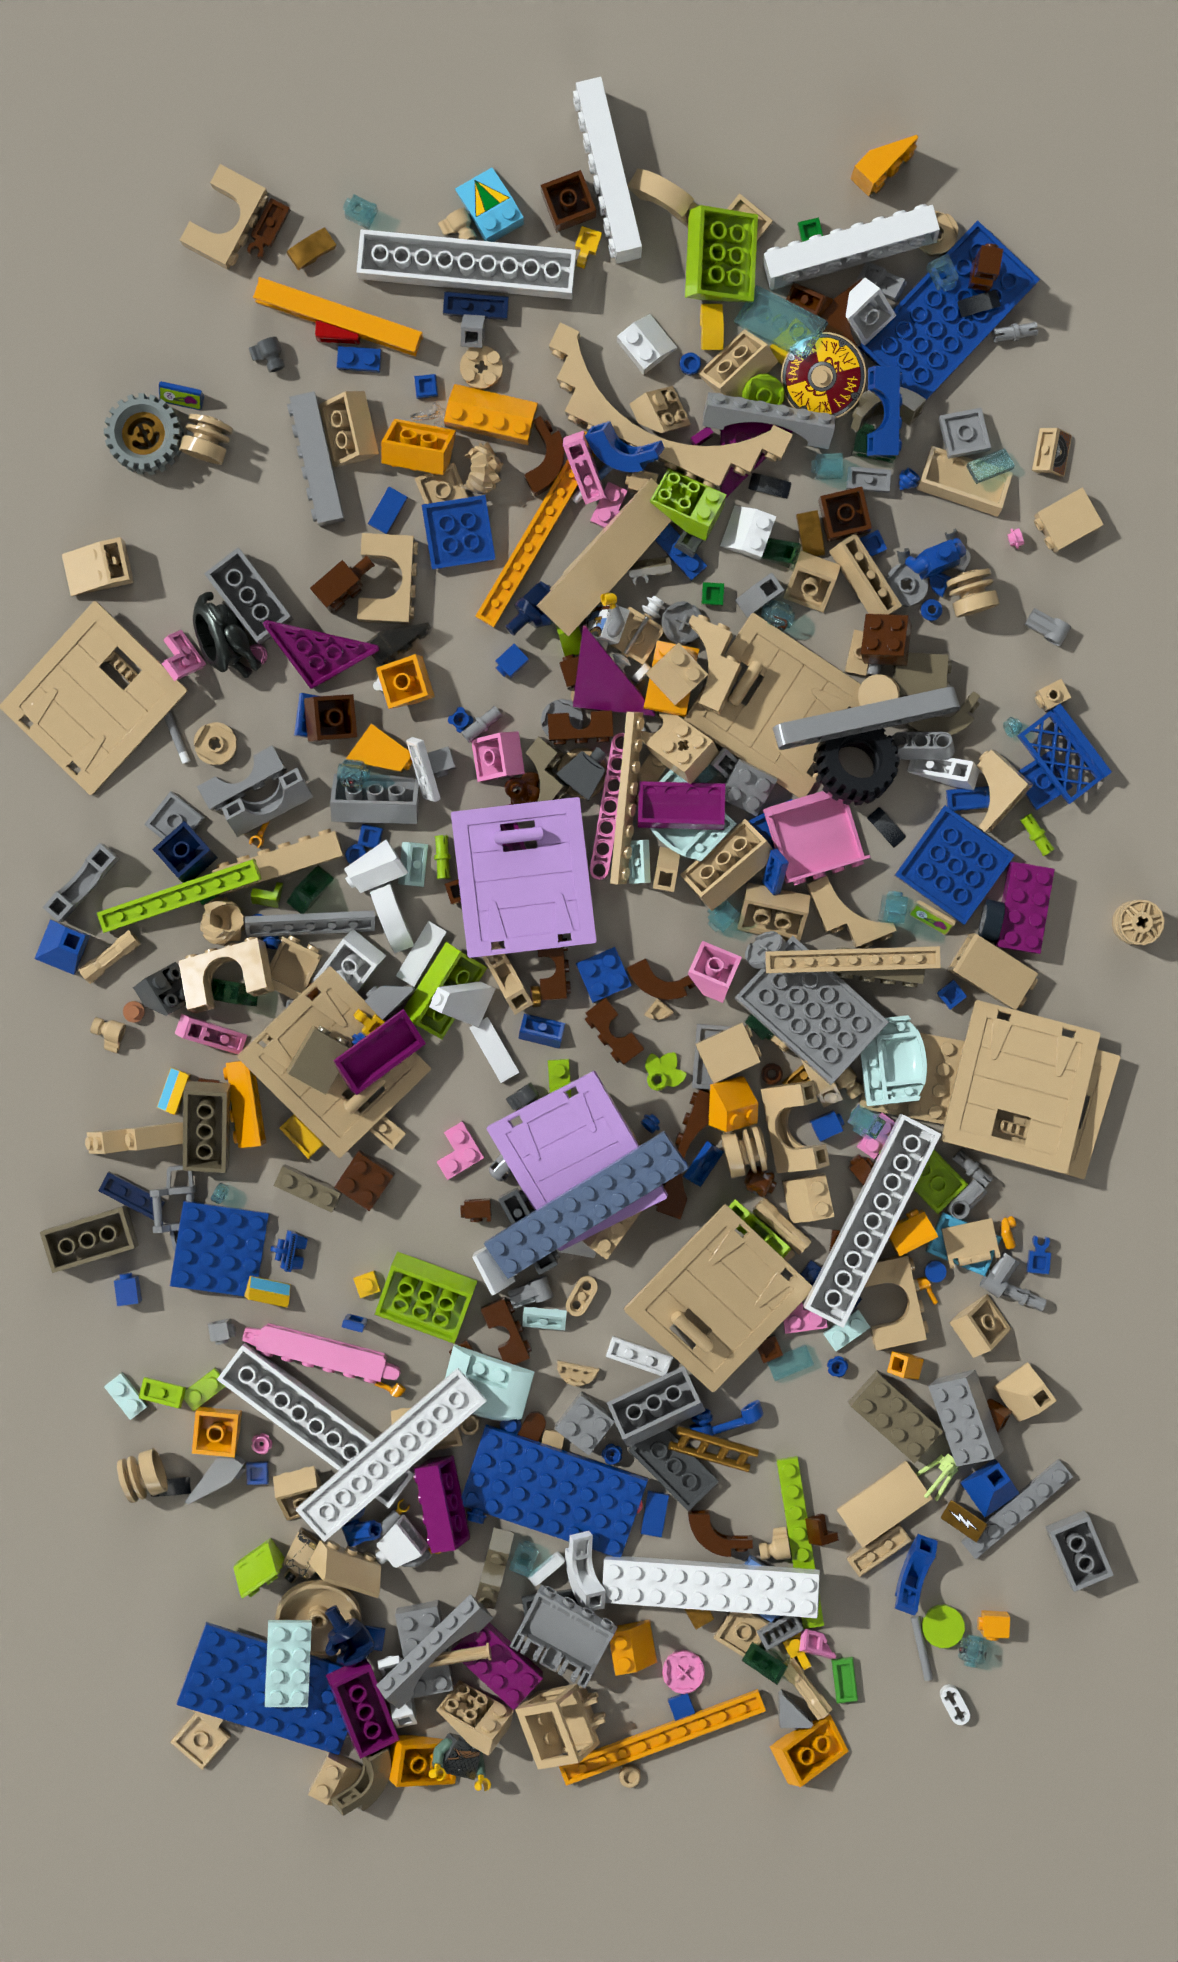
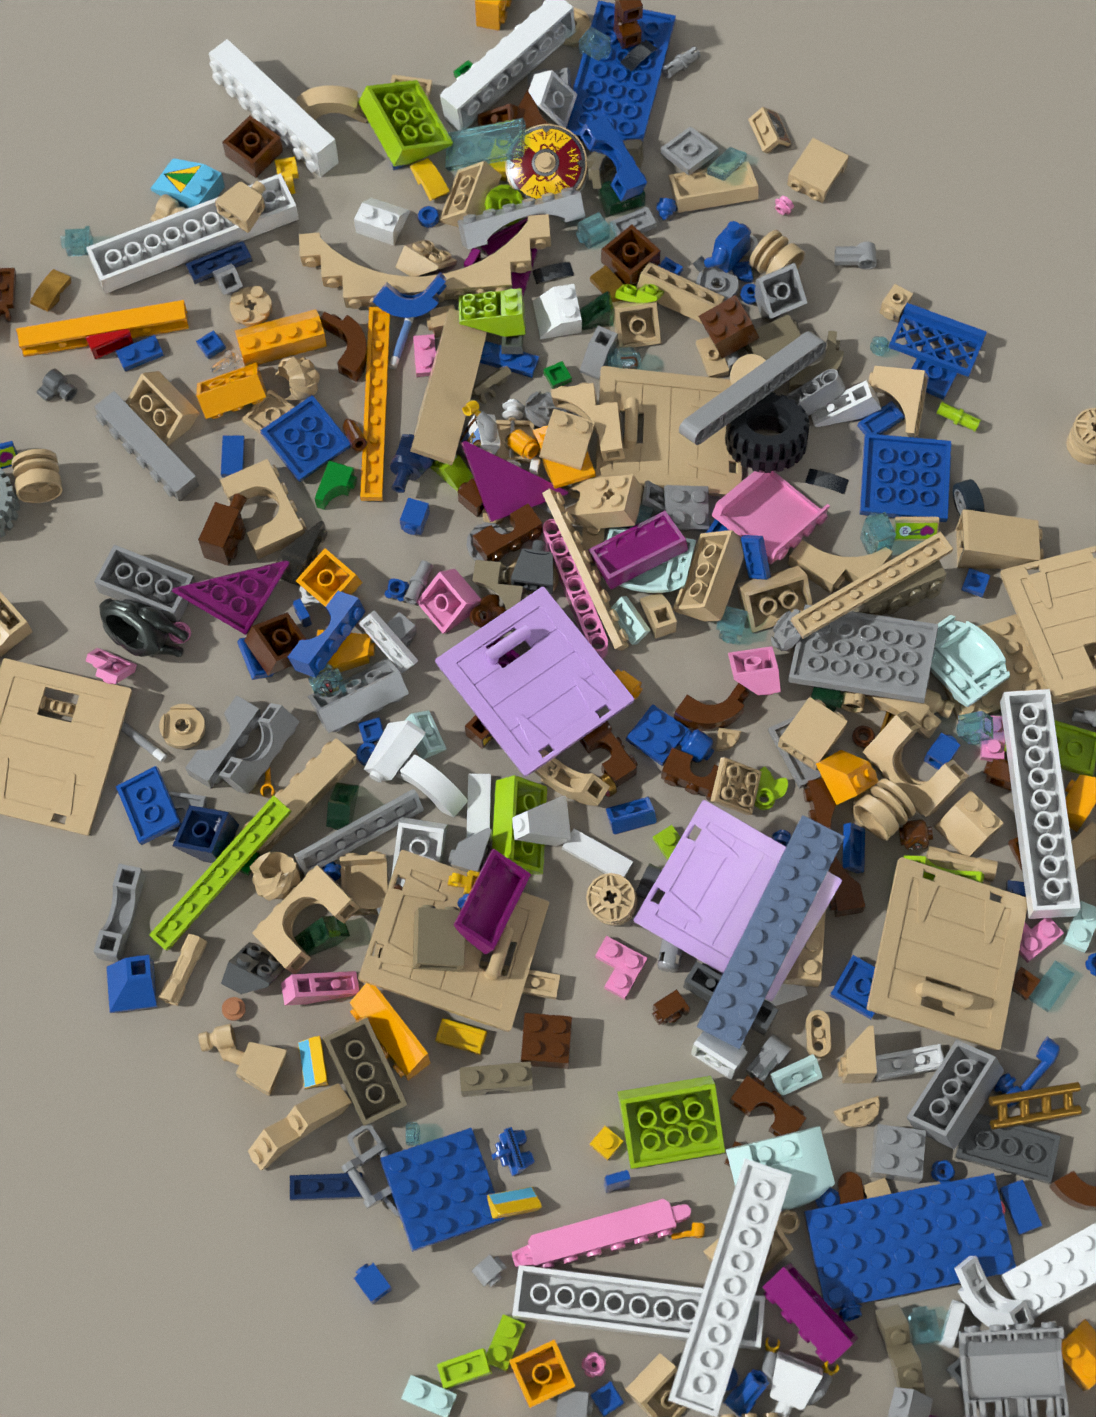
camera: 30 degrees left, 20 degrees down
dark tan brick [40,1205,139,1273] -> none
lime tile [251,882,283,908] -> none
lime pin [434,835,451,879] -> none
bright pink slope [563,430,606,505] -> none
magenta brick [994,862,1055,954] -> none
none -> blue tile [116,766,182,845]
none -> tan torso [215,181,266,233]
none -> tan torso [227,1042,287,1096]
none -> blue arch [288,591,366,678]
none -> blue tile [293,598,312,628]
none -> green arch [315,461,357,510]
none -> reddish brown cylinder [343,419,367,451]
none -> light orange brick [507,429,539,459]
none -> tan wheel [586,873,638,926]
none -> light orange brick [614,669,643,699]
none -> lime slope [615,284,664,303]
none -> blue head [680,729,714,763]
none -> tan tile [711,757,762,815]
none -> light grey slope [755,263,807,319]
none -> blue plate [830,955,875,1020]
none -> tan slope [837,1026,877,1084]

